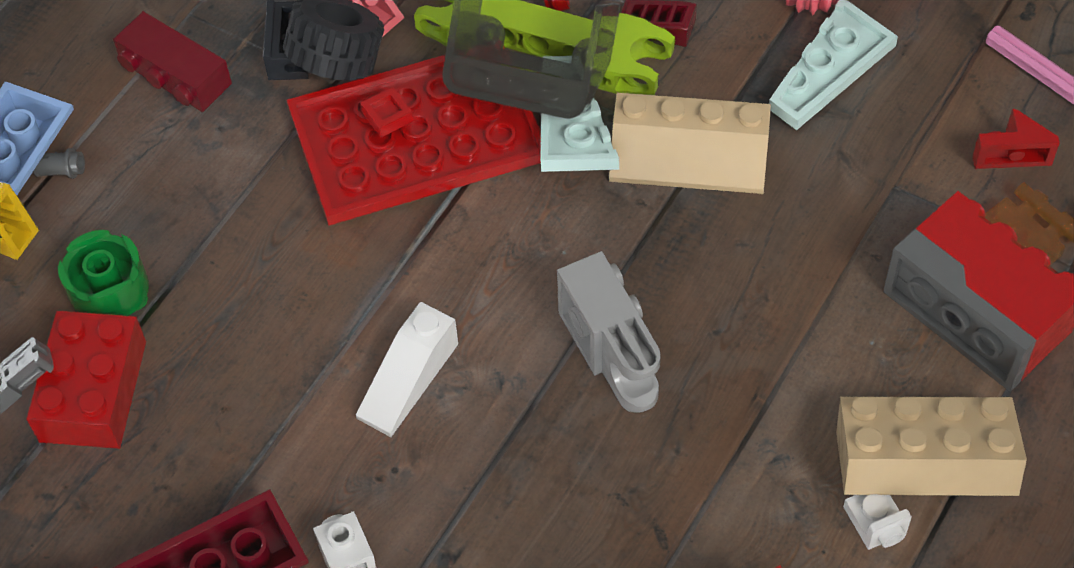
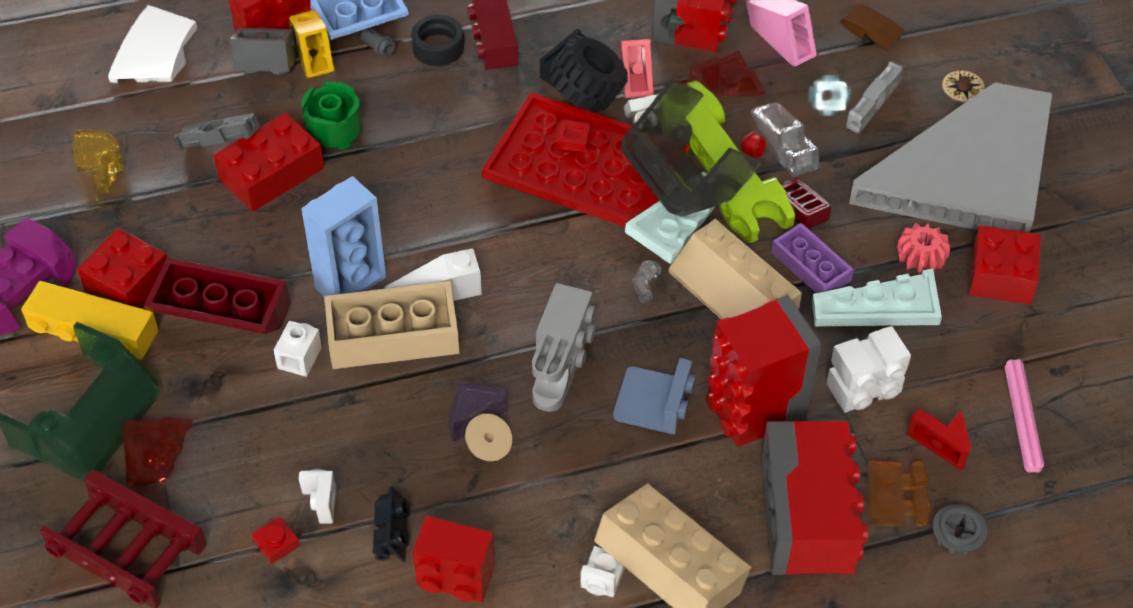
camera: 40 degrees right, 5 degrees down
none -> light blue brick [301,176,386,296]
none -> tan brick [324,281,460,369]
none -> black tyre [411,14,464,66]
none -> clear purple slope [449,382,508,442]
none -> tan piece [465,414,512,461]
none -> sand blue bracket [613,358,696,435]
none -> white tile [624,95,659,128]
none -> clear arm [632,260,662,303]
none -> red piece [705,295,821,447]
none -> medium lavender piece [771,223,854,293]
none -> white brick [826,326,911,413]

